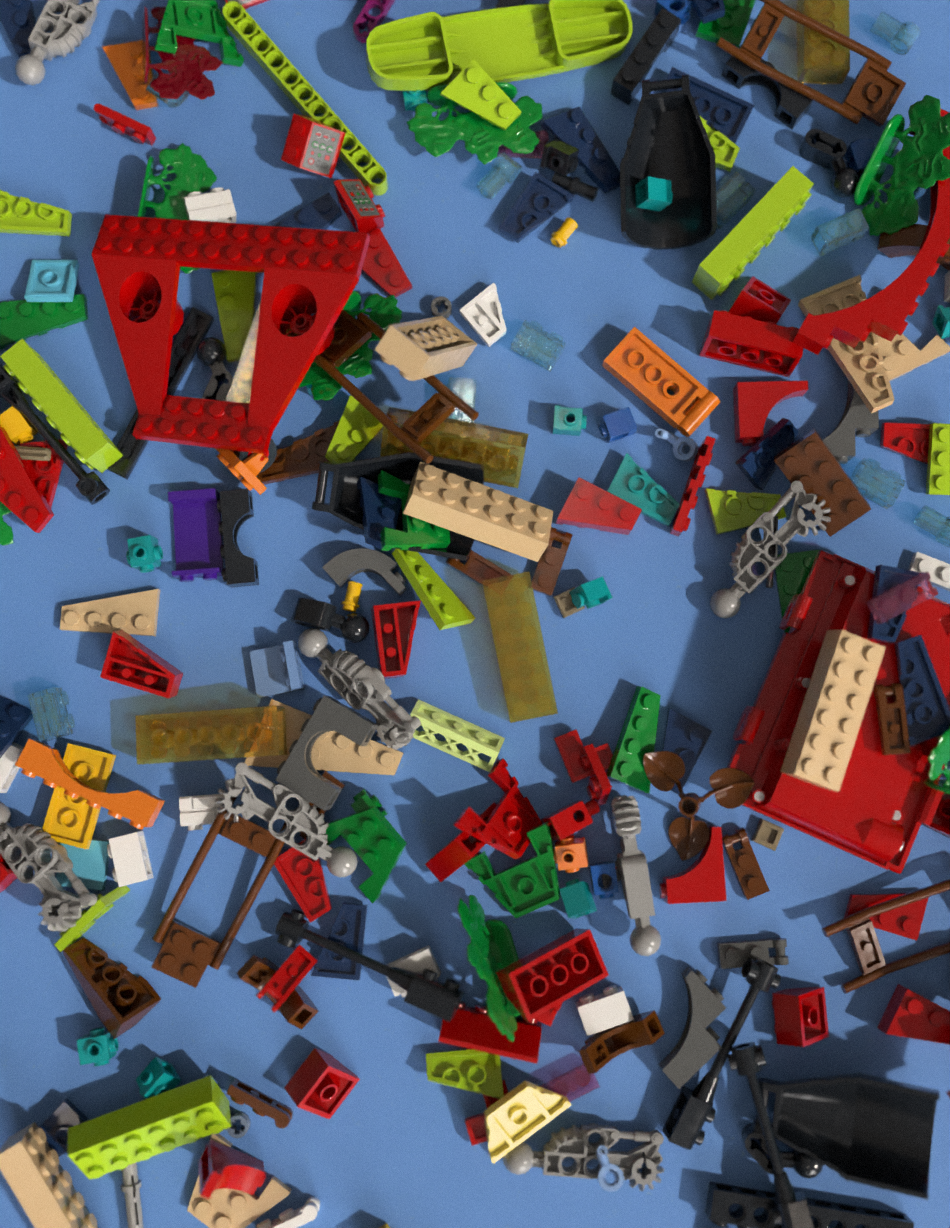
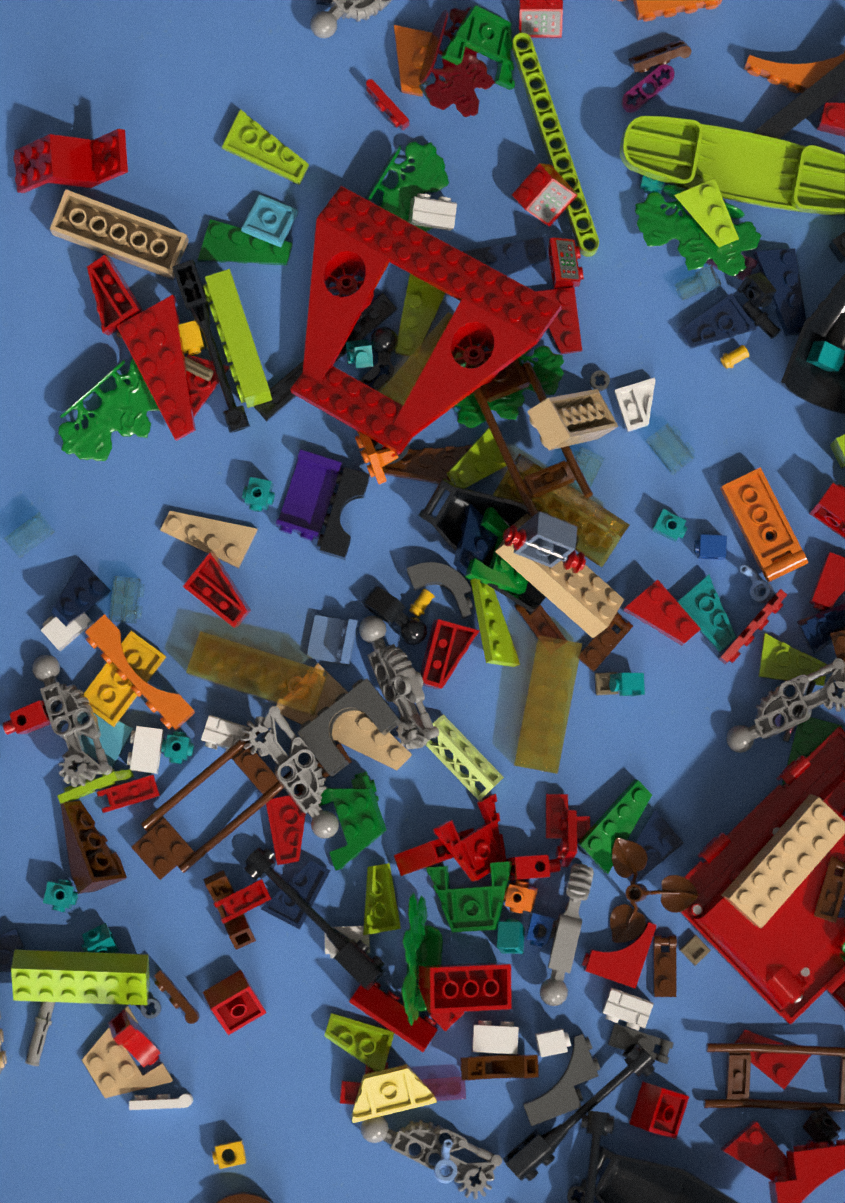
camera: 15 degrees right, 0 degrees up
none -> red hinge [97,775,160,813]
none -> teal brick [161,731,194,764]
none -> teal brick [346,339,373,368]
none -> lime wing [363,863,401,936]
none -> sand blue brick [503,512,586,573]
none -> white brick [535,1028,571,1057]
none -> white brick [602,987,654,1031]

